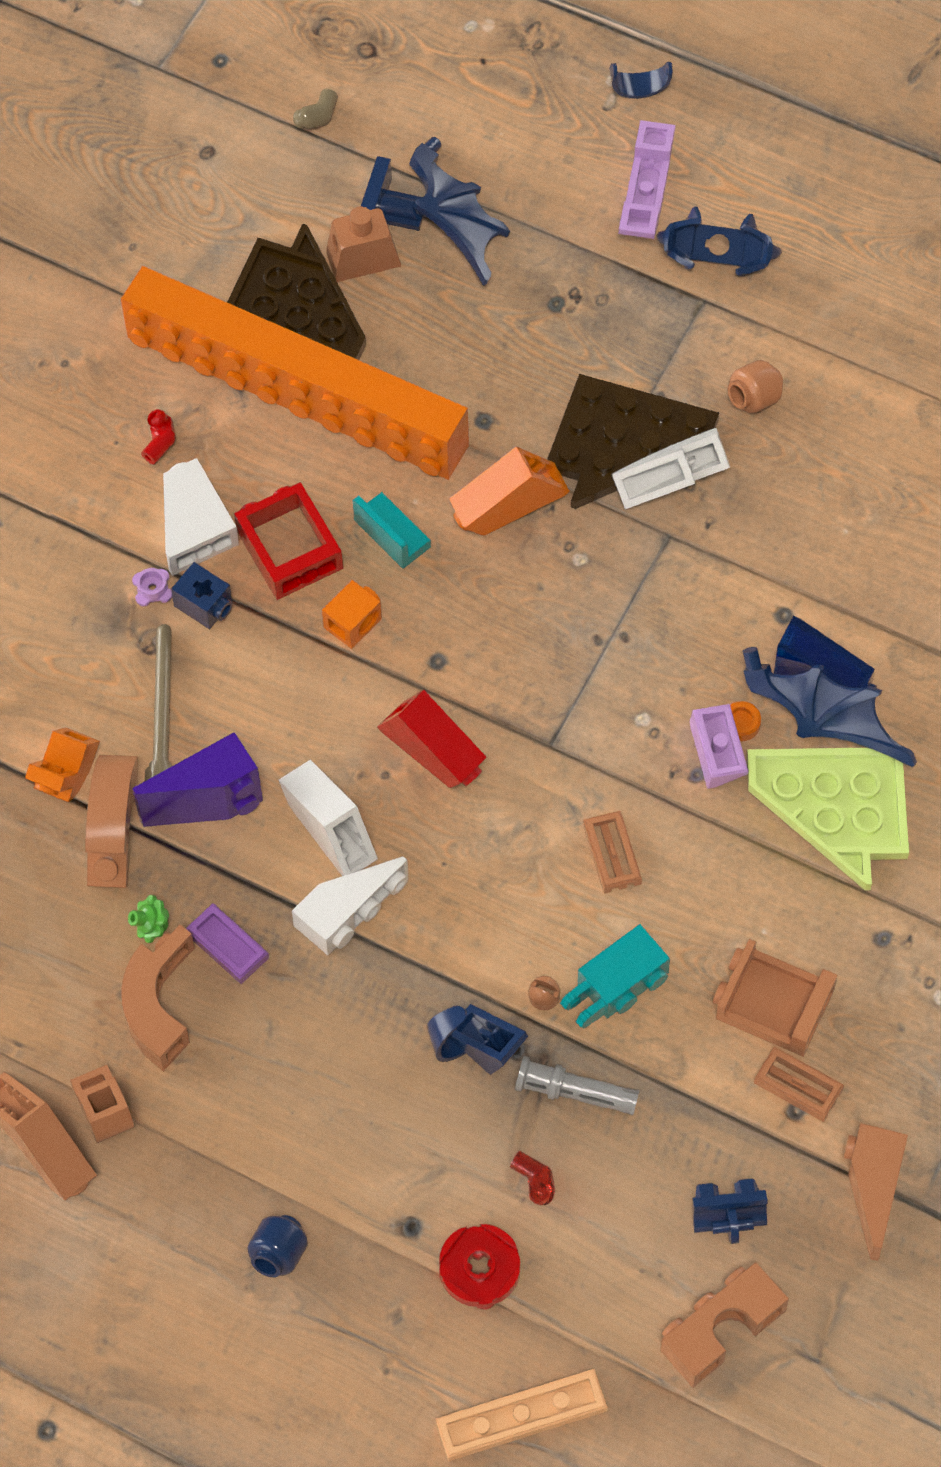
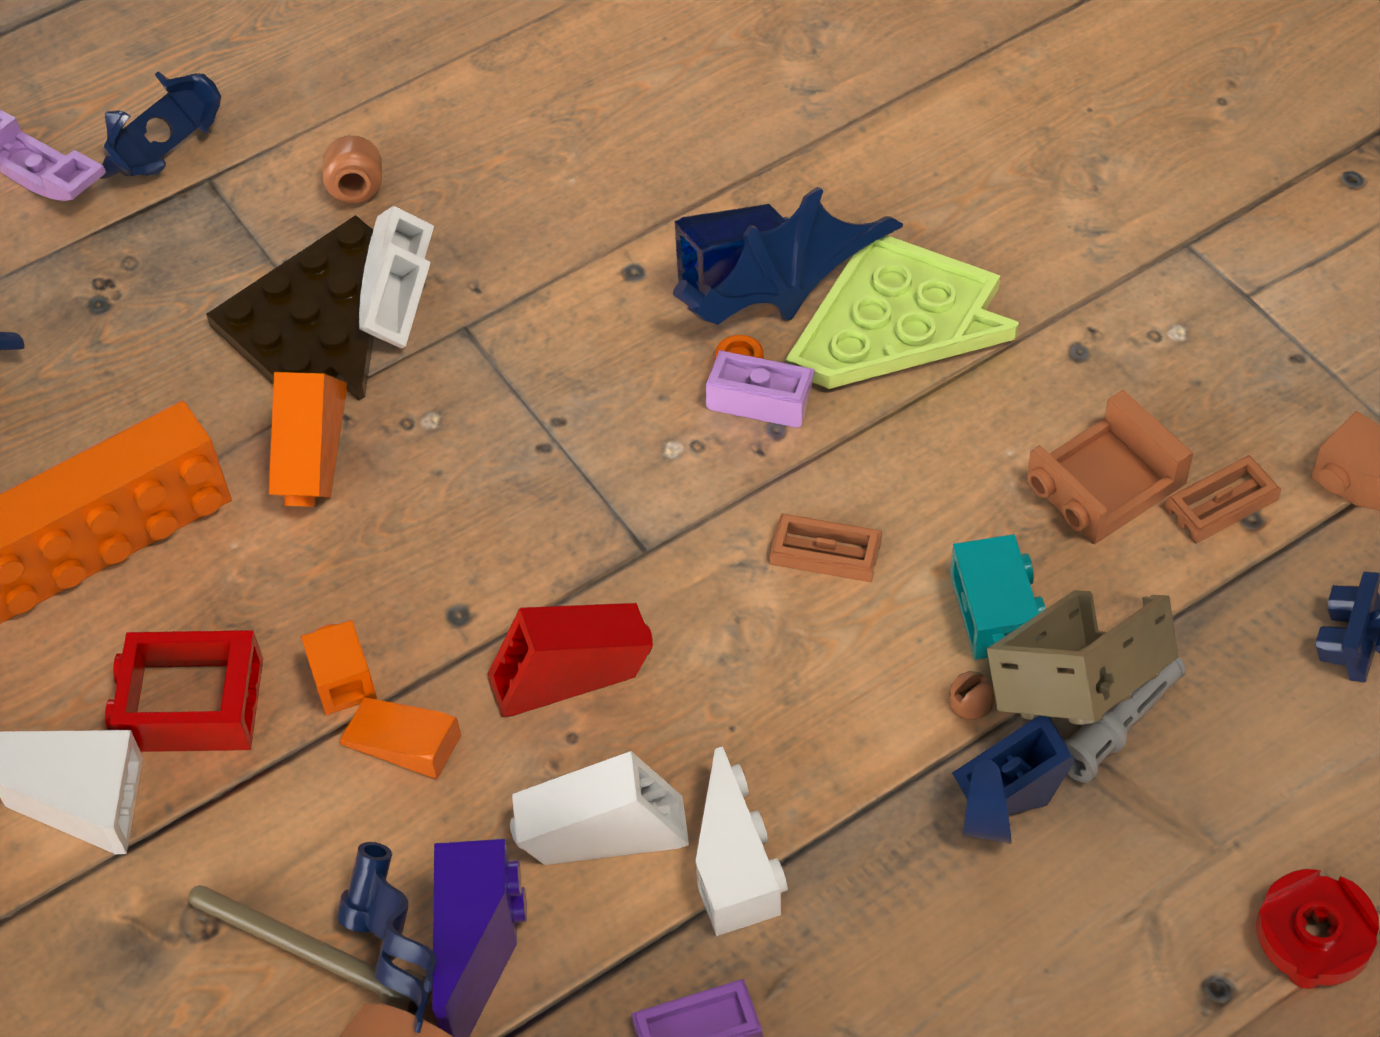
camera: 60 degrees left, 10 degrees down
lavender plate [132,568,172,606] -> none
dark blue brick [171,562,233,630] -> none
teal panel [352,492,431,569] -> none
clear red arm [510,1151,556,1205] -> none
none -> dark blue flag [336,842,437,1033]
none -> orange slope [339,697,461,779]
none -> dark tan piece [987,590,1179,725]

